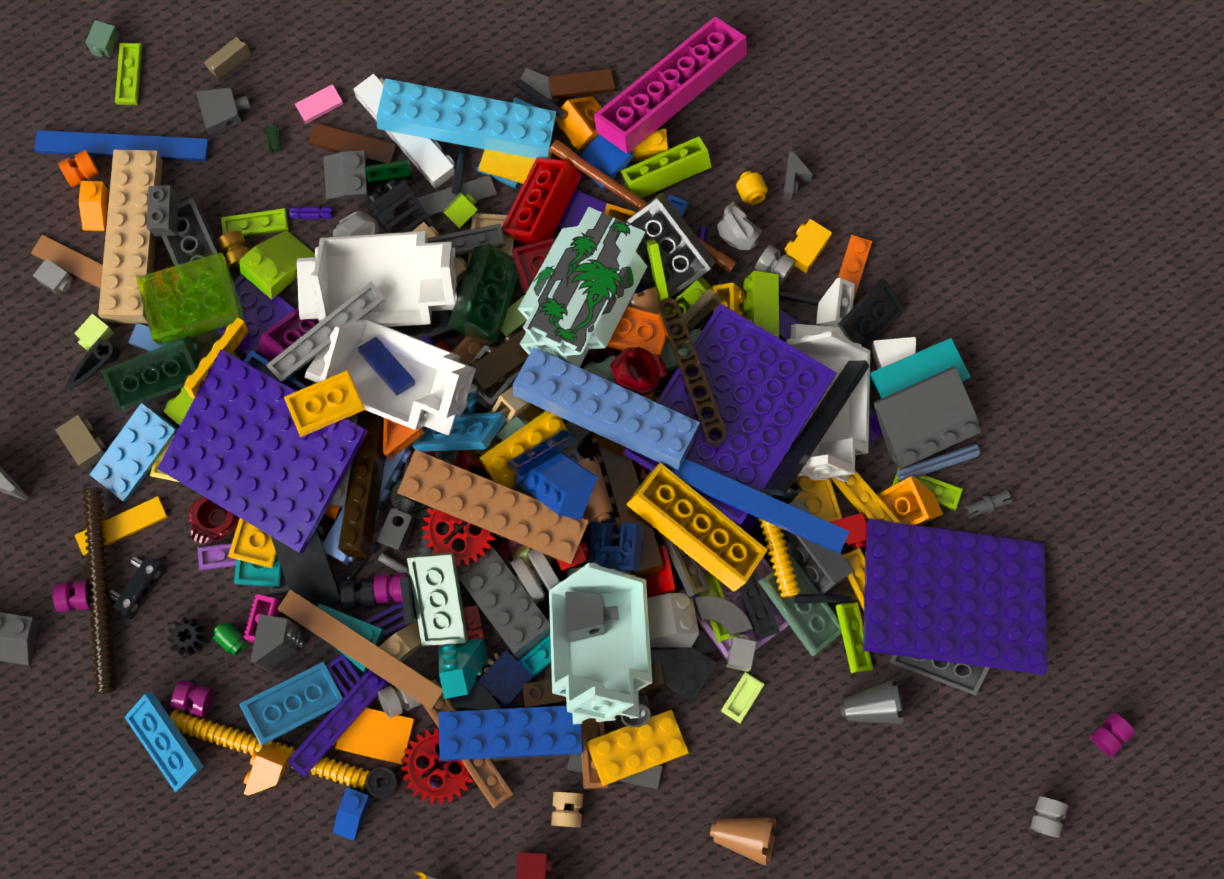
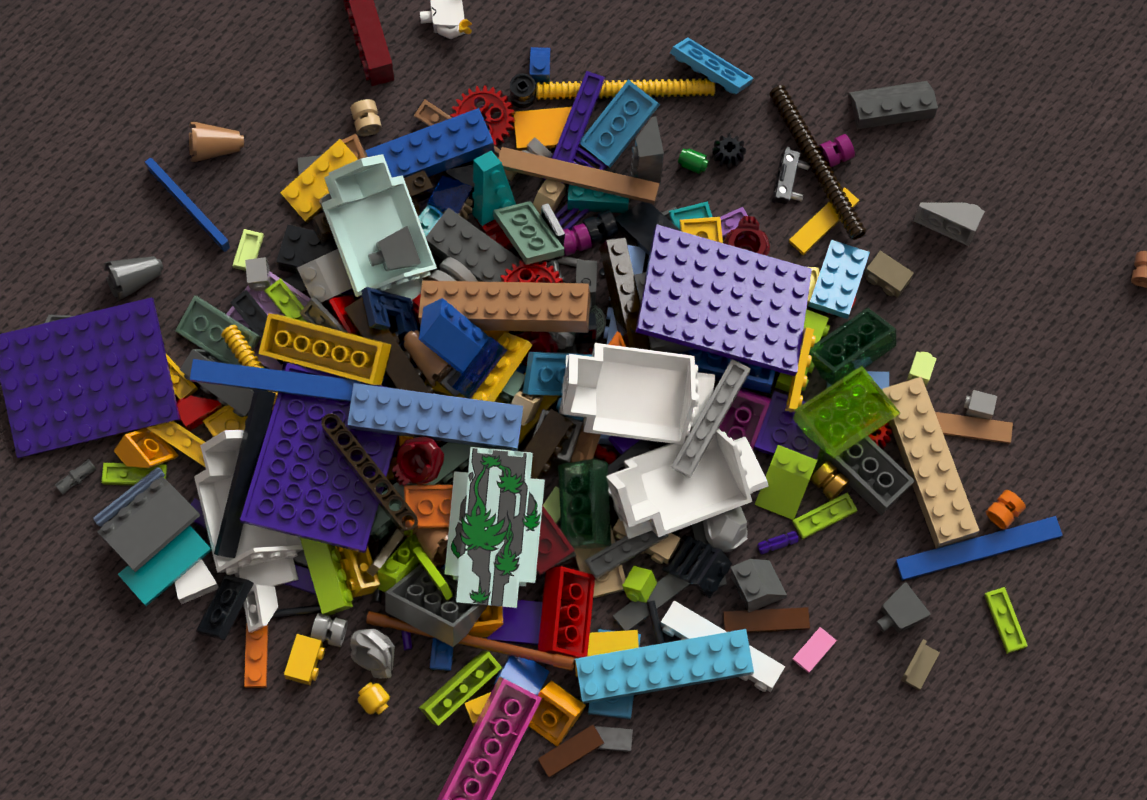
camera: 160 degrees right, 5 degrees down
black piece [64,340,120,392] -> none
light orange slope [79,181,109,231] -> none
sand green brick [85,20,120,57] -> none
dark grey brick [147,185,179,236] -> none
magenta wheel [171,680,213,717] -> none
dark pink brick [243,594,281,643] -> none
light orange slope [244,744,290,795] -> none
clear green pin [264,124,282,153] -> none
yellow tile [284,370,365,437] -> none
clear blue tile [358,337,415,396] -> none
dark green slope [364,160,413,186] -> none
black bar [516,80,568,120] -> none
flat silver tile [694,596,753,636] -> none
dark grey slope [783,151,813,200] -> none
black bar [794,593,857,604] -> none
lime tile [836,602,873,673] -> none
none -> blue tile [145,158,230,252]

